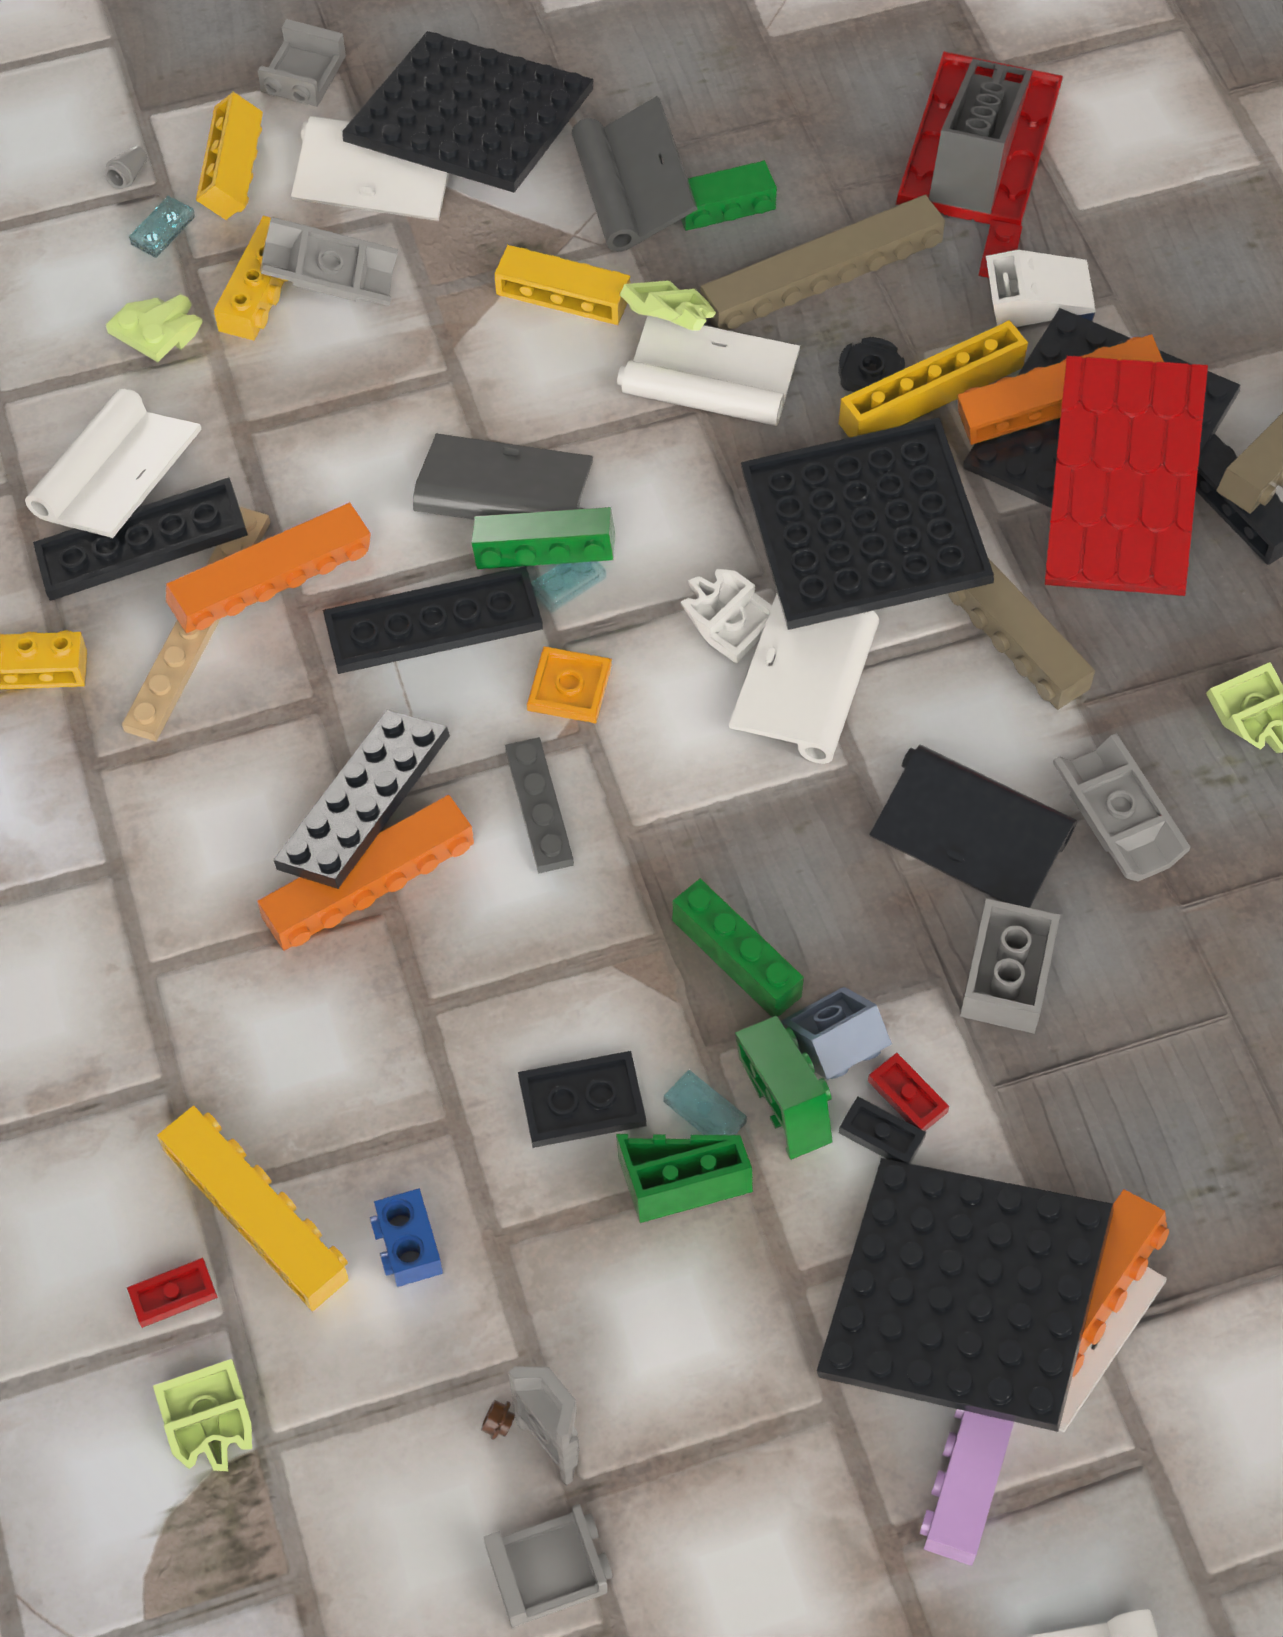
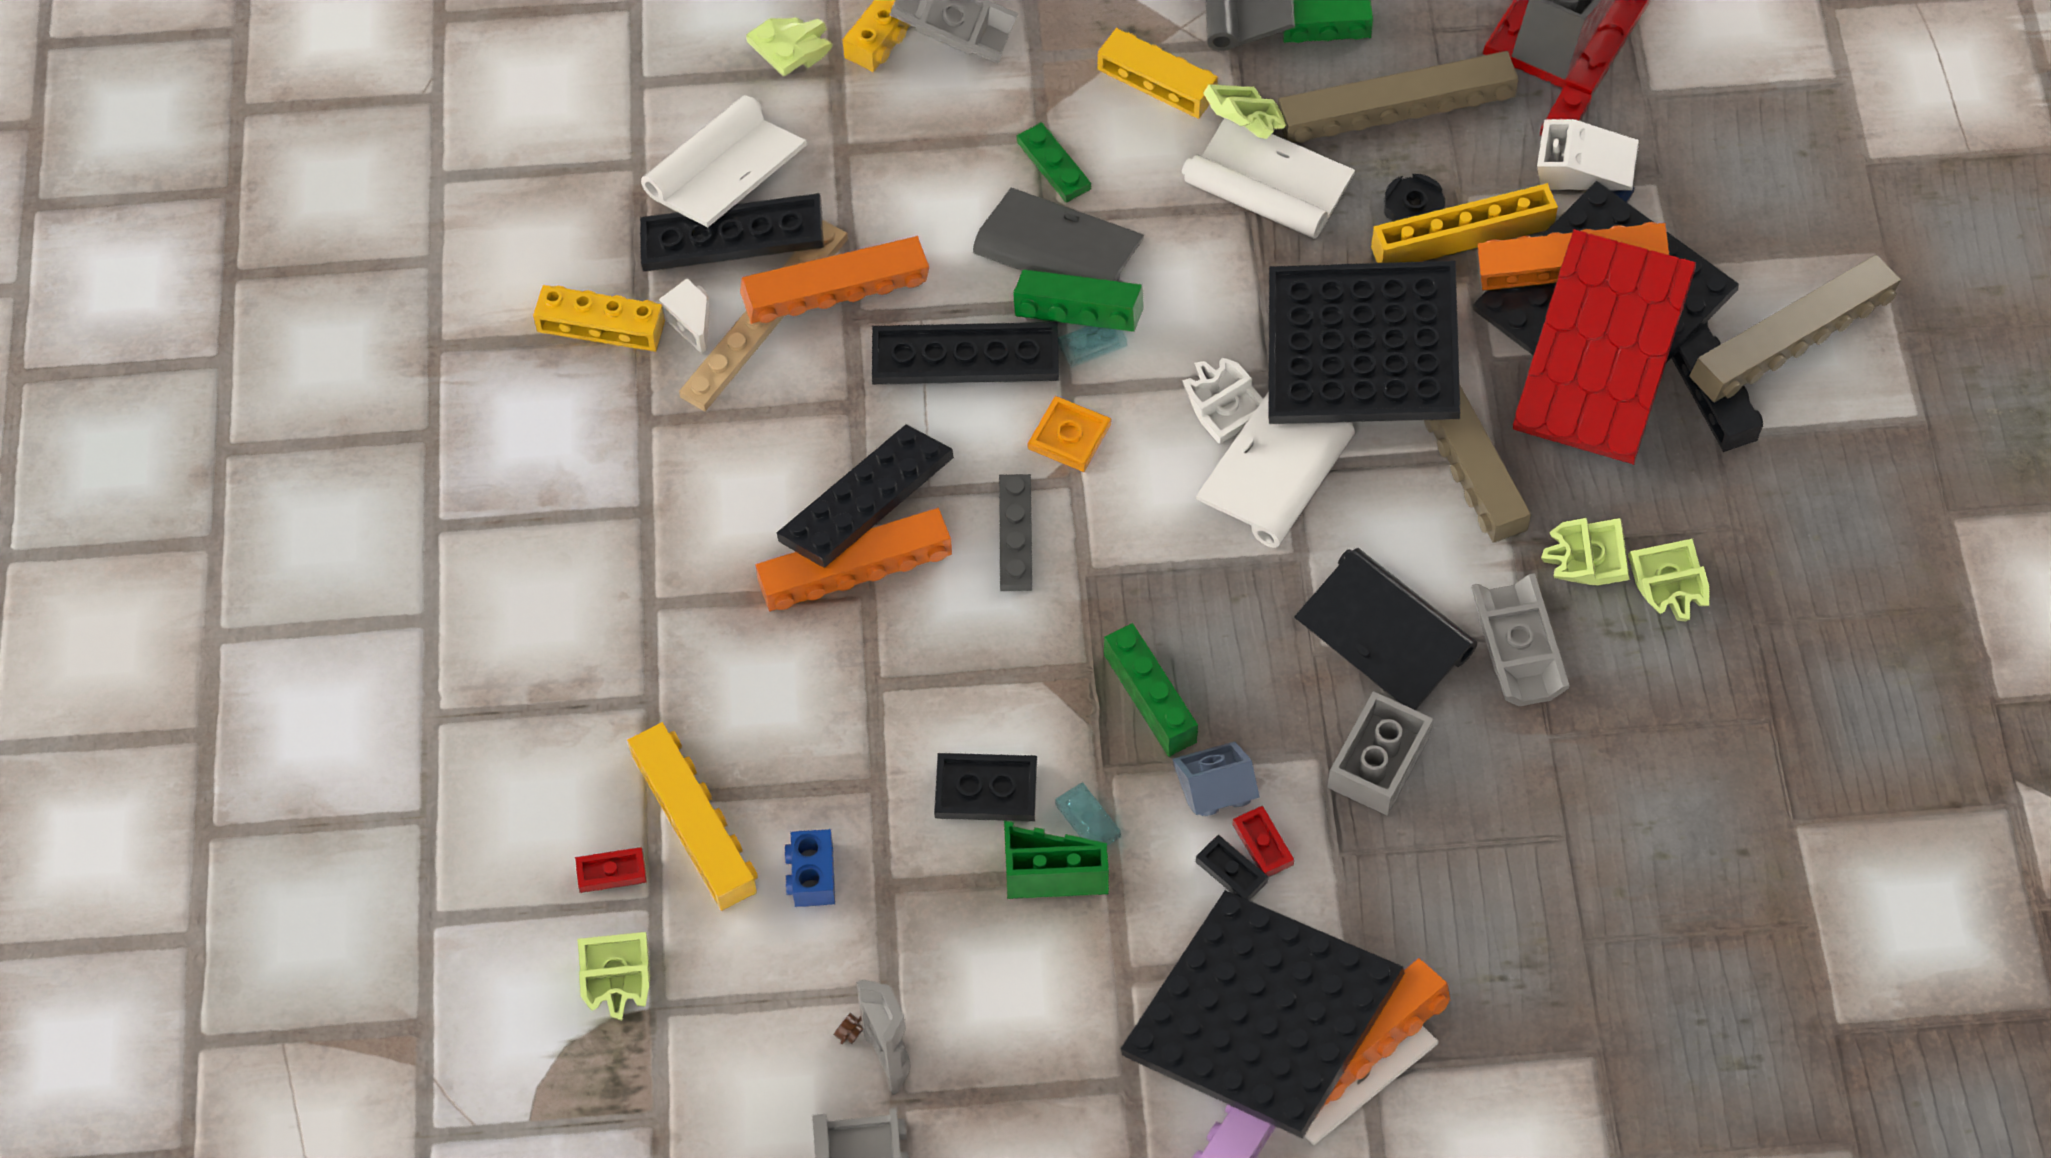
camera: 15 degrees right, 0 degrees up
green wedge [735,1015,833,1160] -> none
none -> white slope [659,279,710,354]
none -> green plate [1017,122,1091,203]
none -> yellowish green plate [1541,518,1630,586]

